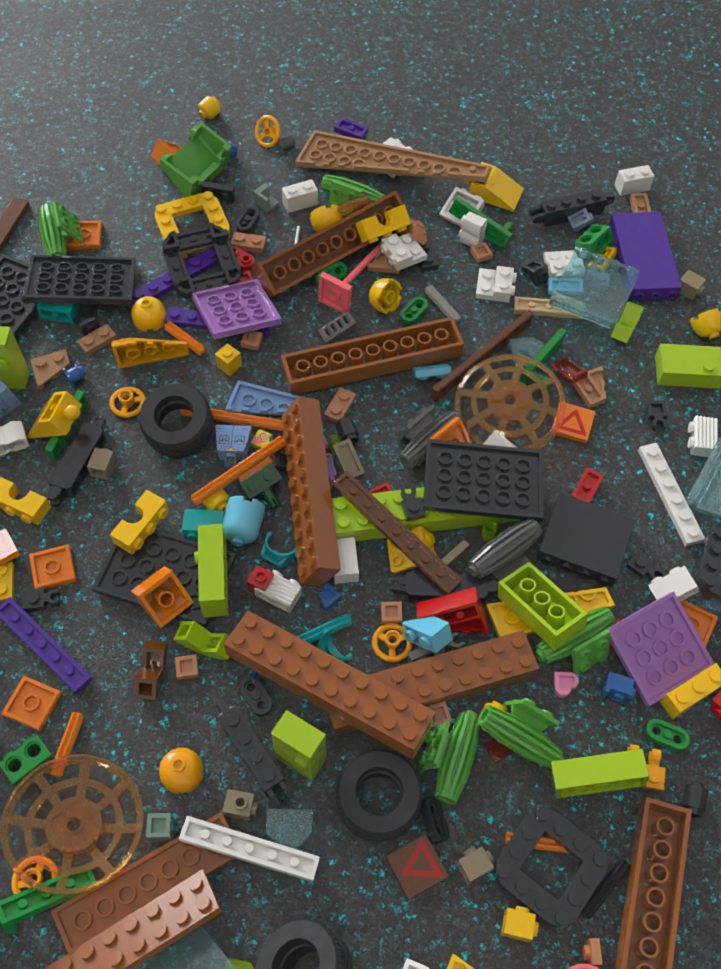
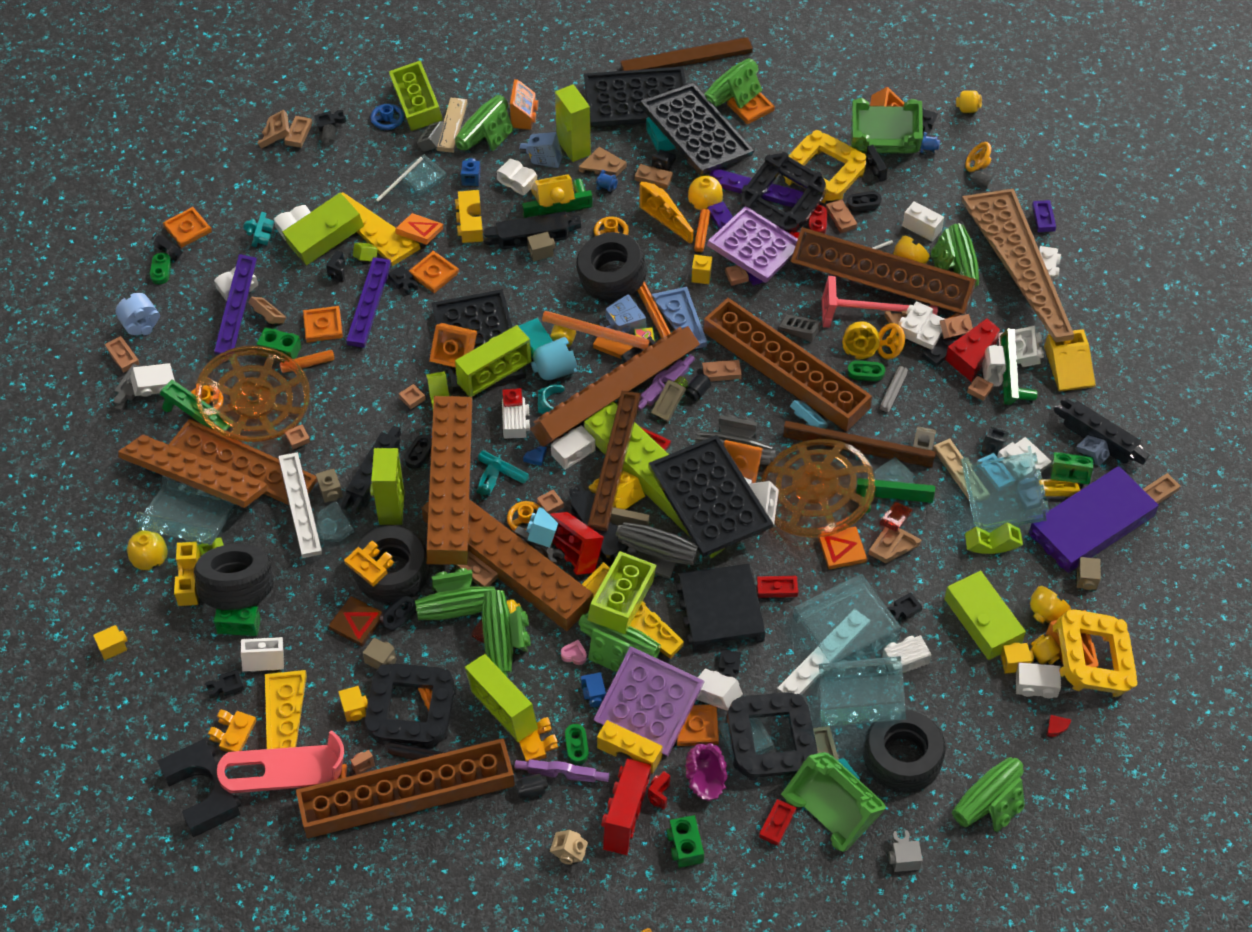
camera: 60 degrees right, 5 degrees down
yellow arch [110,490,169,555] -> none
reddish brown brick [134,641,168,700] -> none
sand green panel [146,813,175,843] -> none
light orange cylinder [159,747,204,794] -> none
dark green brick [237,462,282,509] -> none
sand green panel [253,183,279,213] -> none
green plate [315,262,347,285] -> none
clear orange axle [337,194,370,215] -> none
yellow arch [355,204,412,244] -> none
black plate [400,486,426,522] -> none
white plate [475,266,517,303] -> none
clear neon green piece [481,520,498,541] -> none
white brick [614,165,654,196] -> none
none -> nougat plate [285,425,310,449]
none -> light orange plate [344,541,394,587]
none -> medium lavender piece [515,759,609,782]
none -> clear light blue panel [793,574,902,673]
none -> light orange piece [877,323,905,360]
none -> dark tan brick [913,427,936,451]
none -> red wedge [945,319,1000,382]

